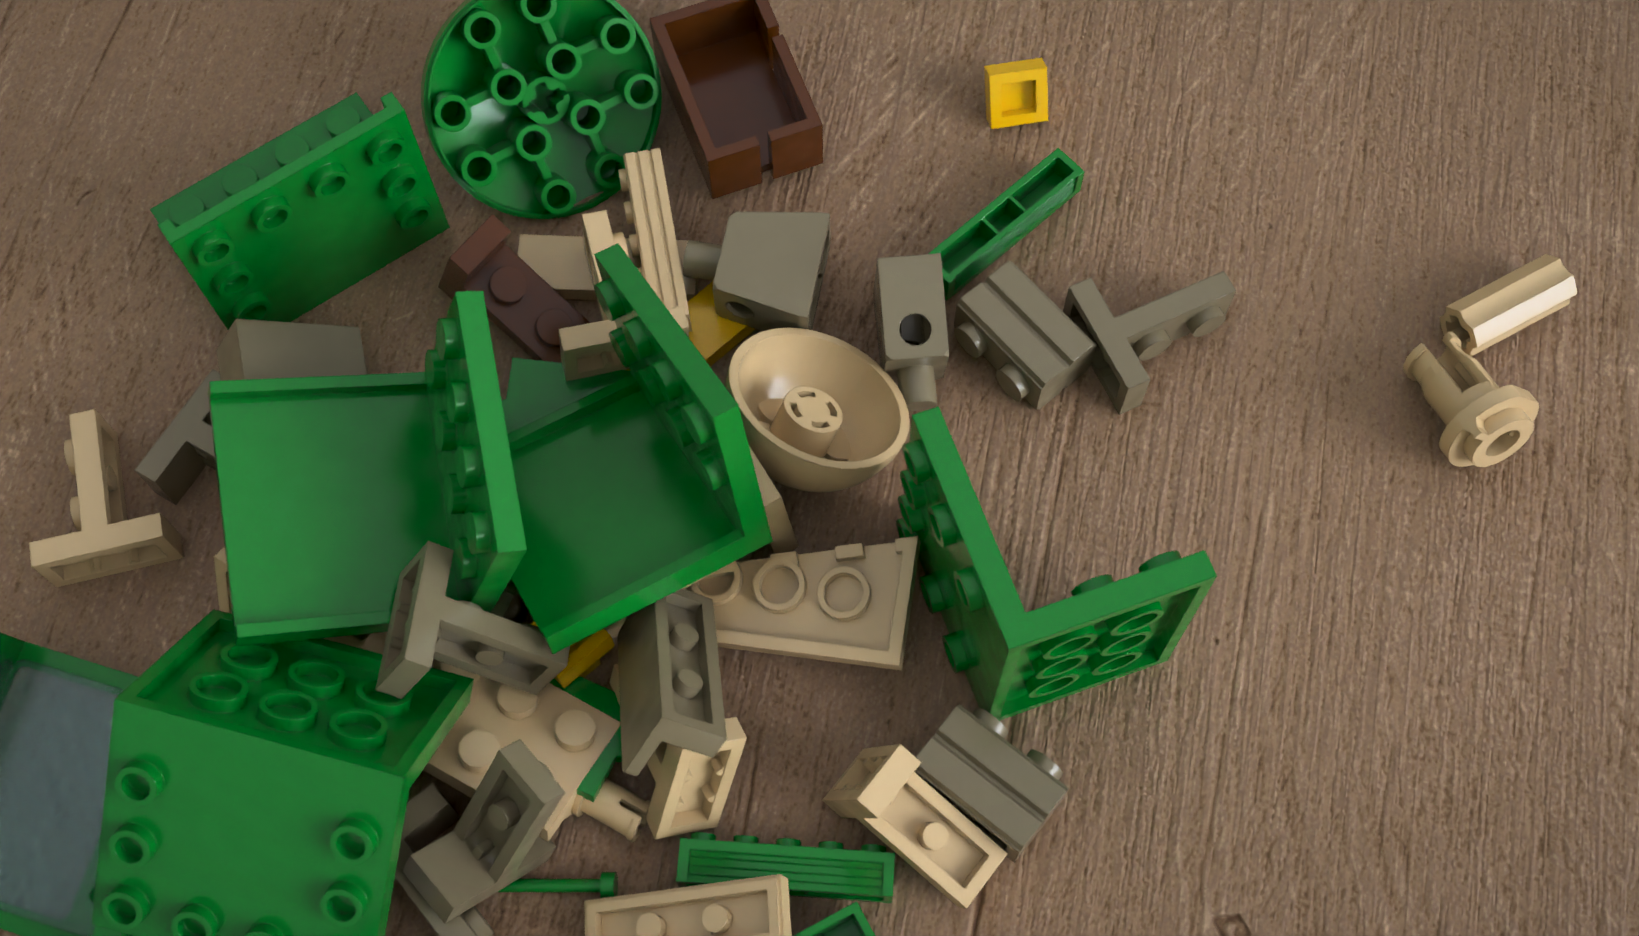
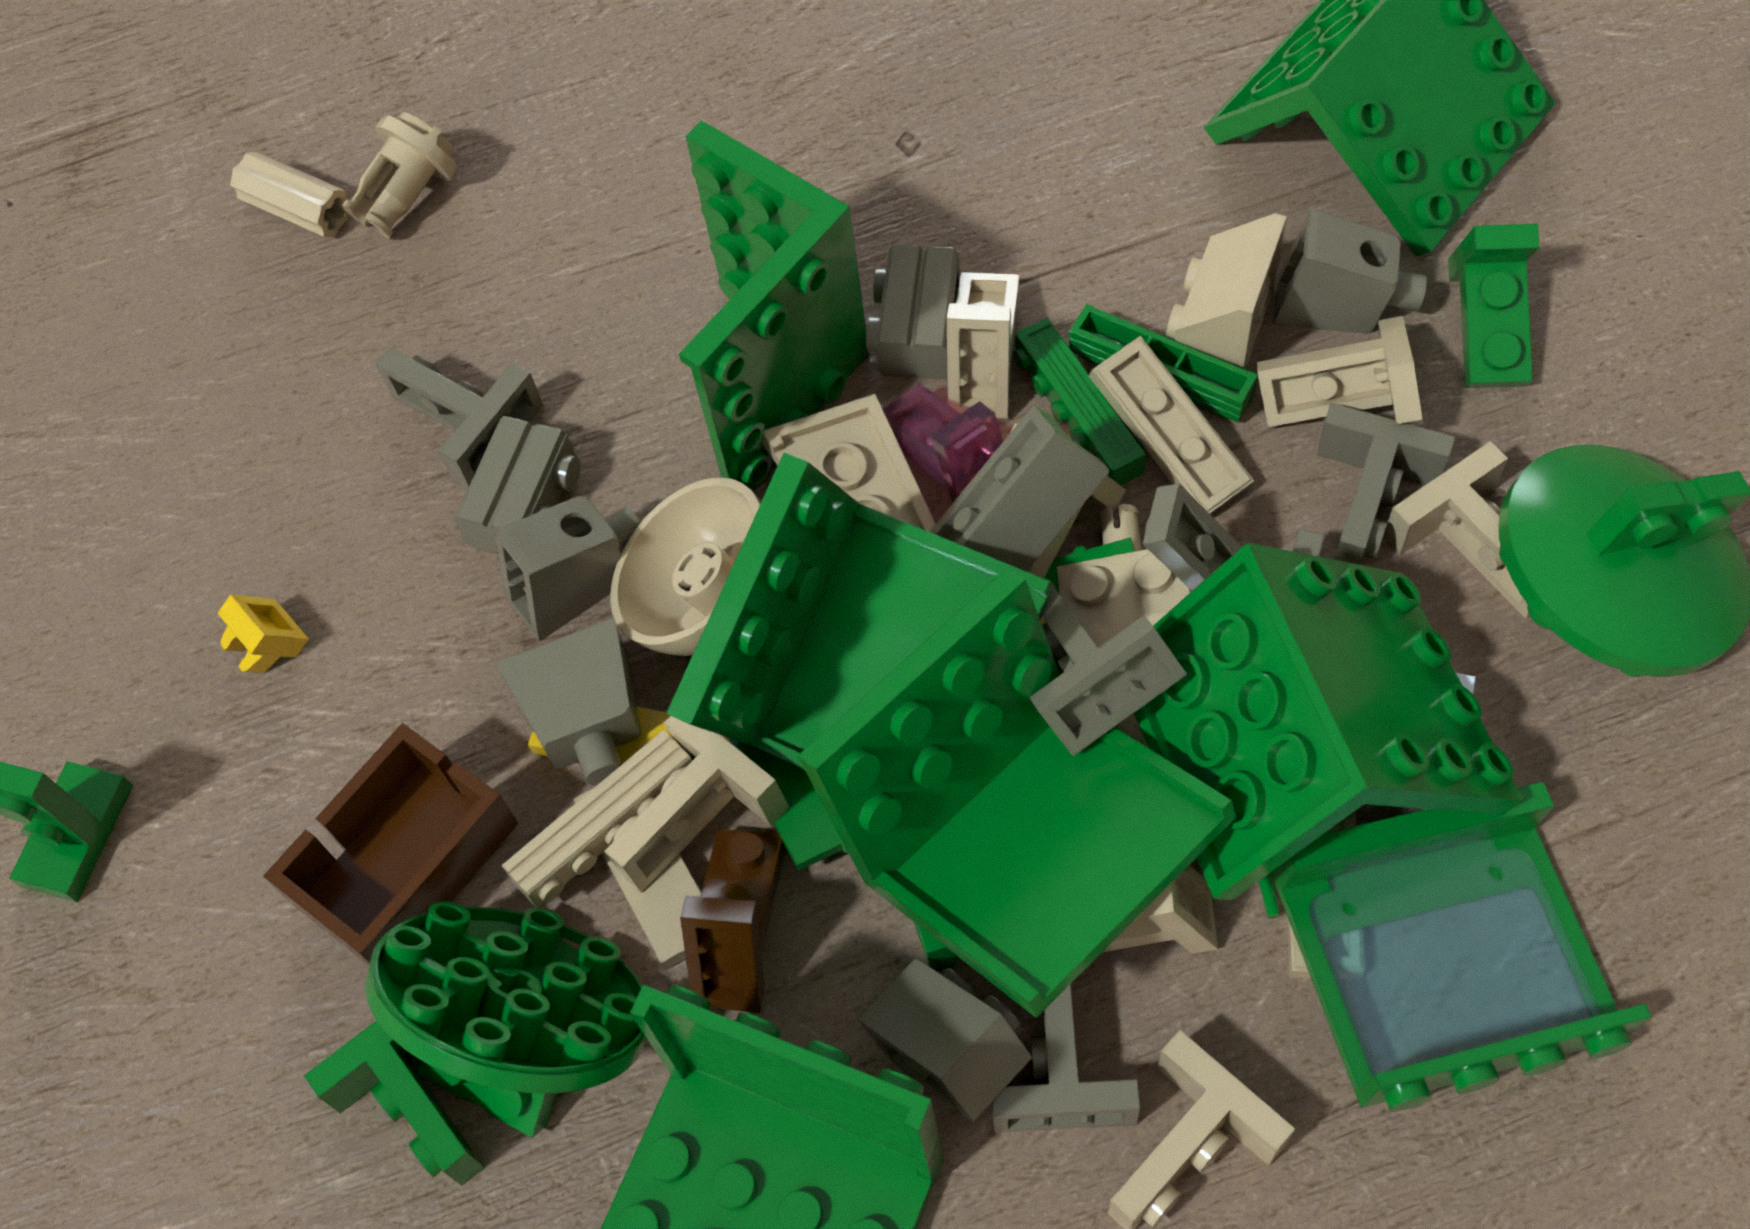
camera: 115 degrees left, 5 degrees down
green piece [928,148,1085,301] -> none
none -> clear pink bracket [882,383,1003,503]

